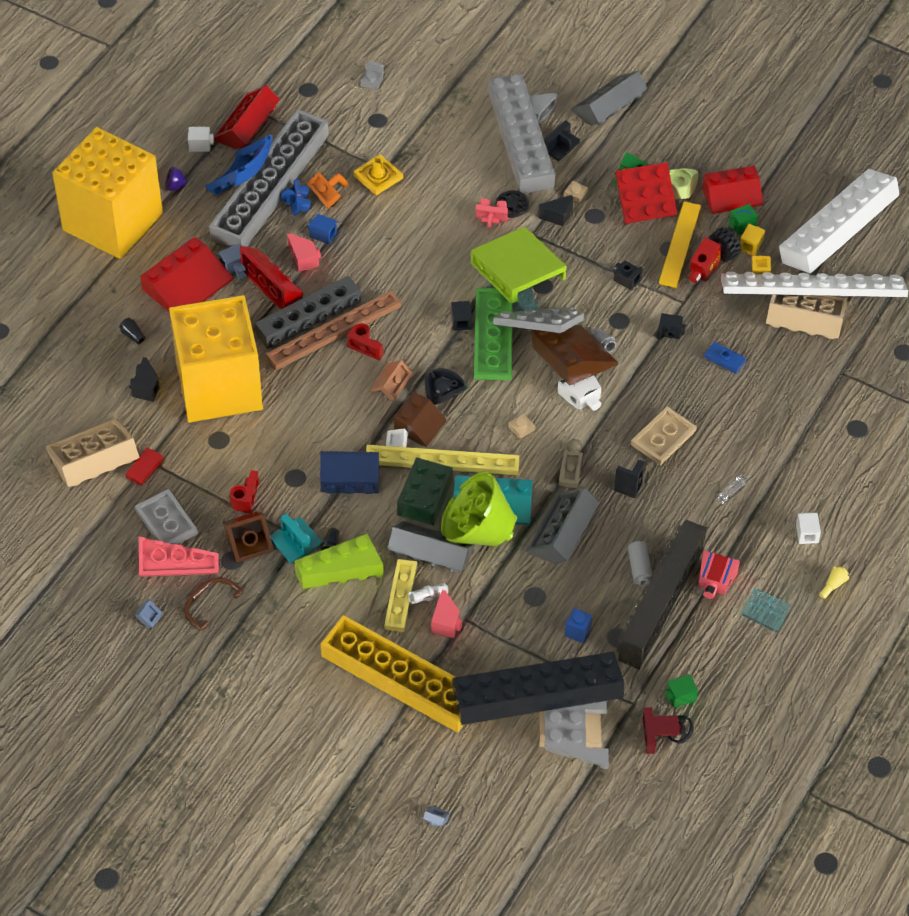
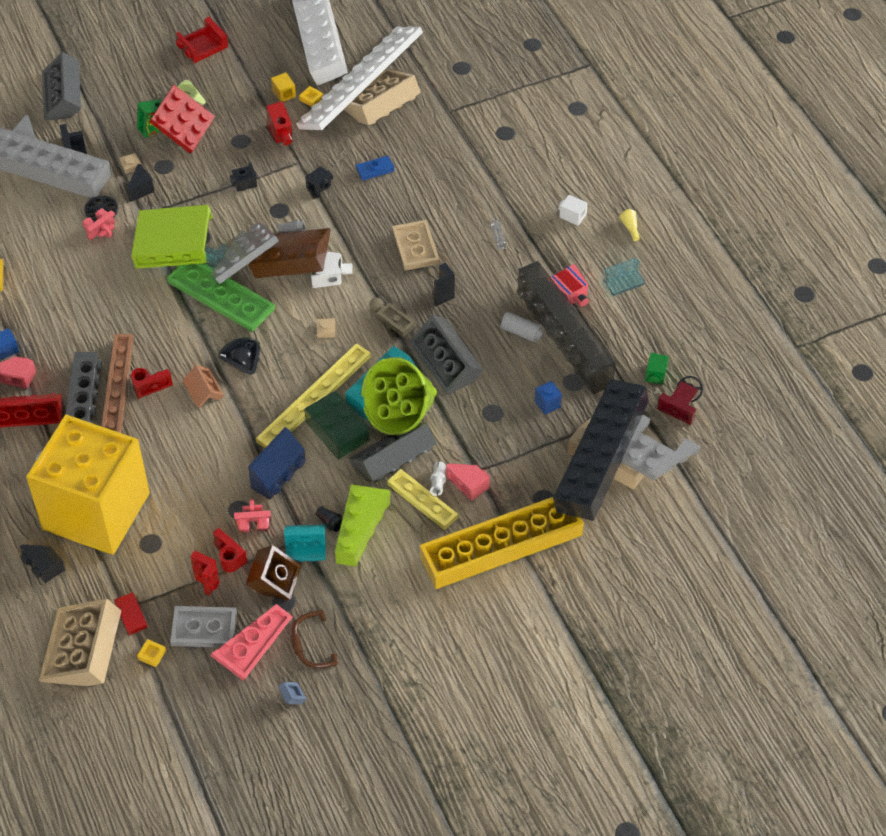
camera: 55 degrees left, 0 degrees up
white plate [386,429,408,447] -> none
reddish brown slope [394,392,446,447] -> none
sand blue plate [423,806,450,826] -> none
black brick [451,301,472,331] -> none
yellow tile [659,201,701,288] -> none
red slope [702,165,763,214] -> none
black tyre [708,227,741,262] -> none
green brick [728,204,758,235] -> none
none -> yellow plate [137,639,166,667]
none -> red panel [175,16,228,63]
none -> red bracket [190,550,220,596]
none -> coral hips [234,499,272,532]

